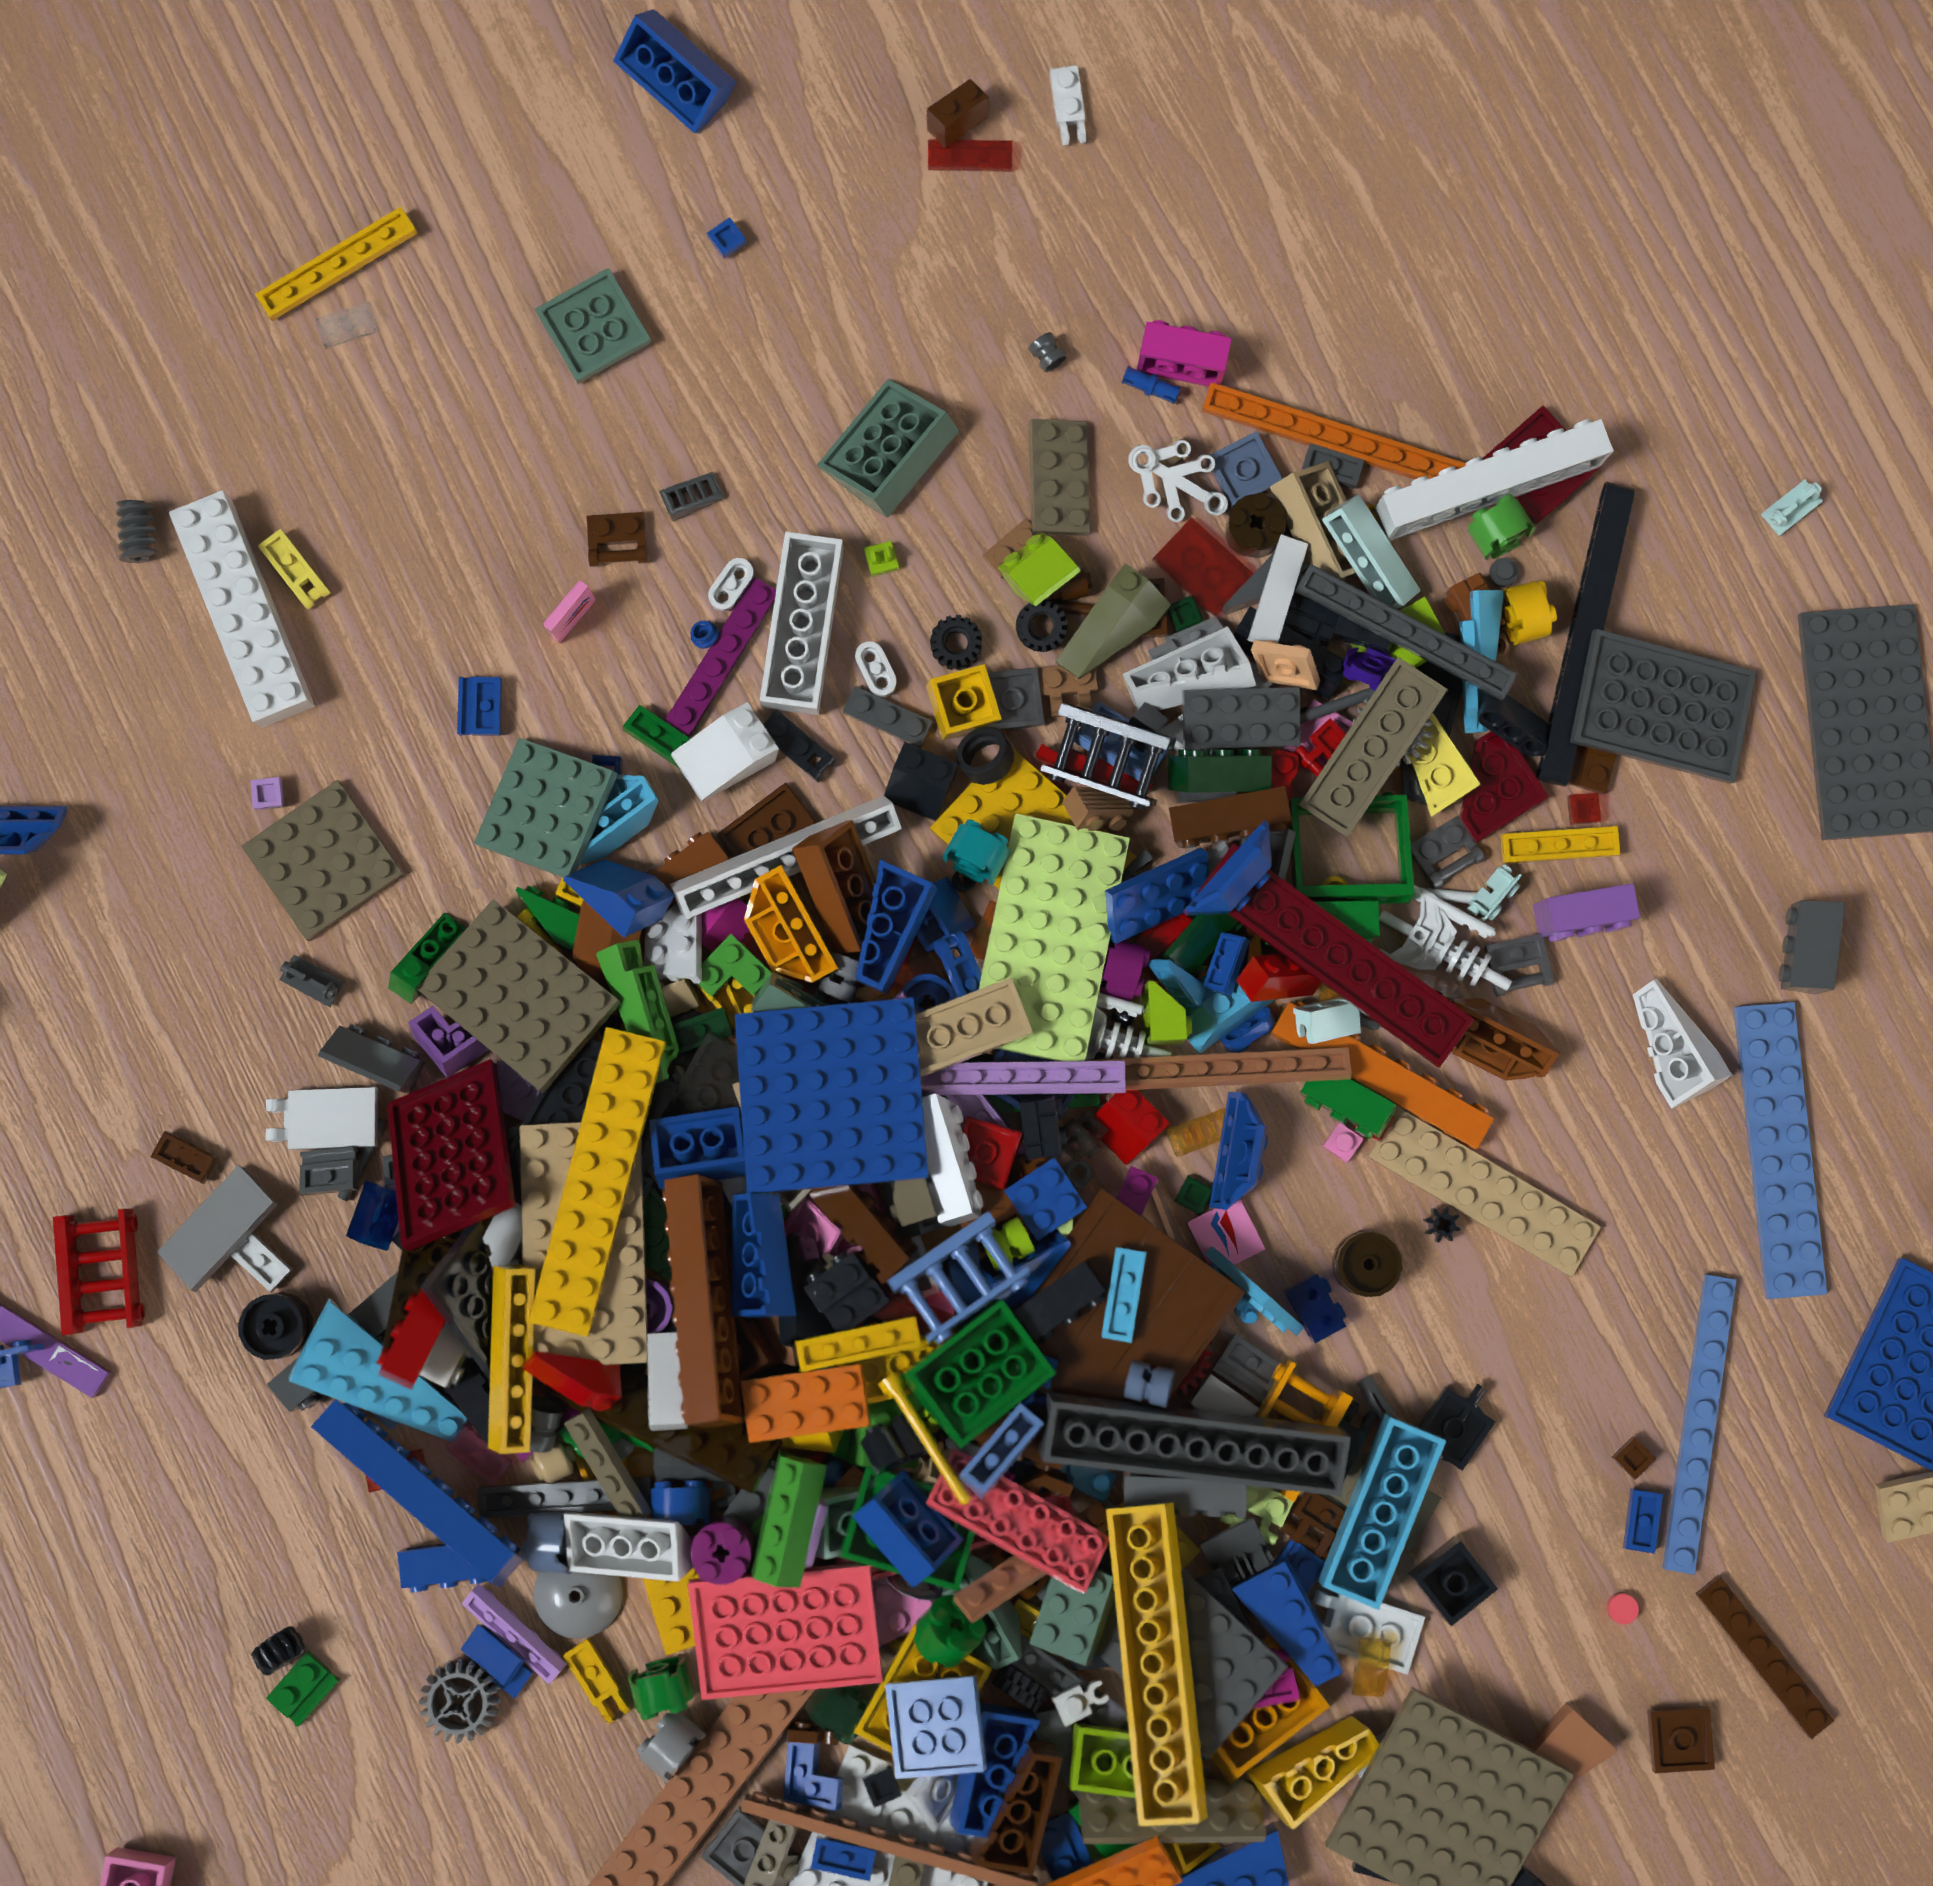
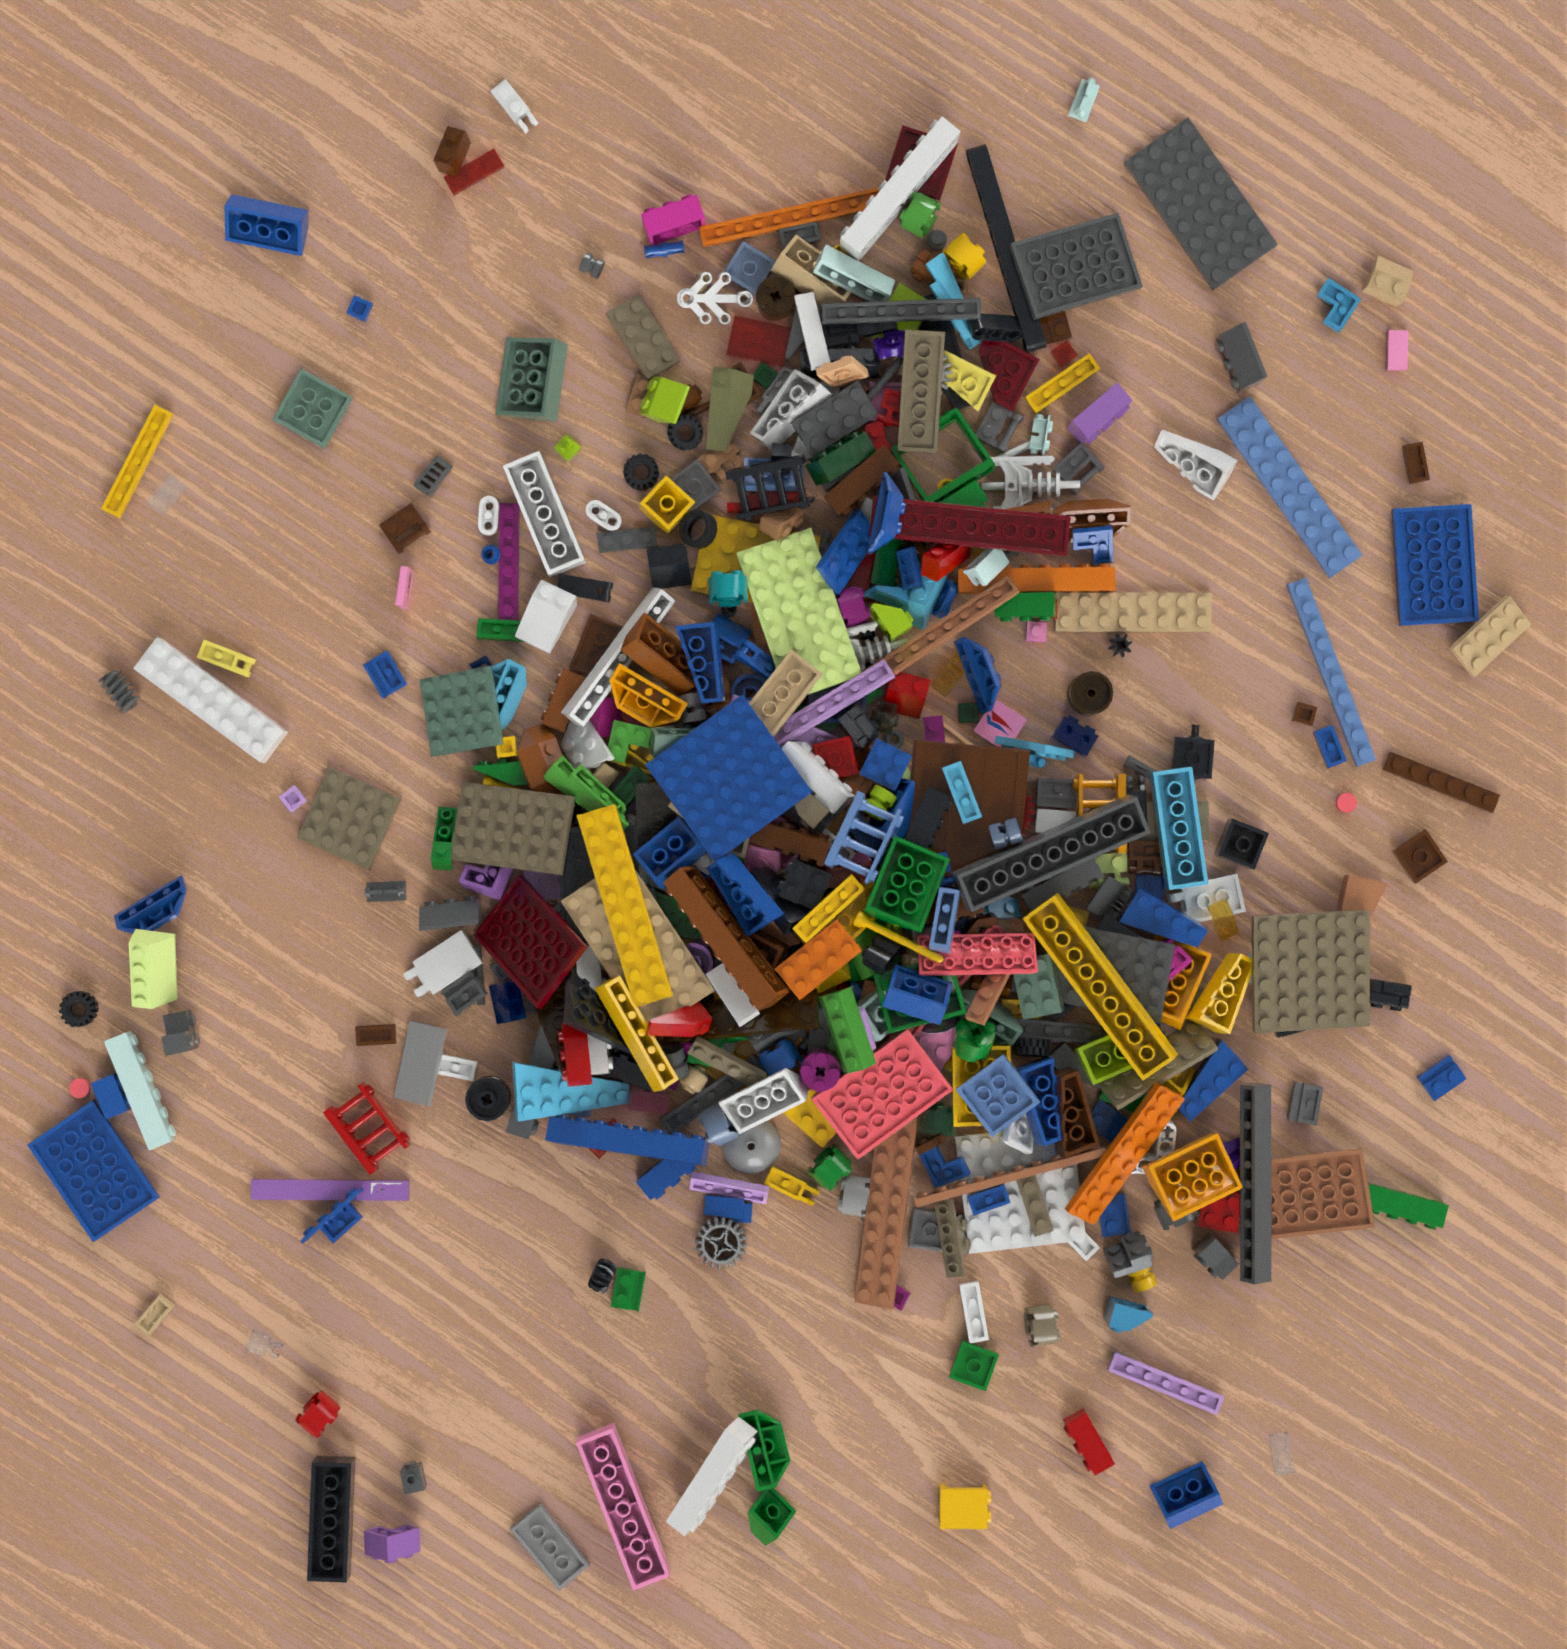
camera: 25 degrees left, 5 degrees up
blue slope [564,859,674,937] -> none
black plate [862,1765,902,1808] -> none
white plate [1051,1679,1109,1727] -> none
none -> plate [1072,525,1113,565]

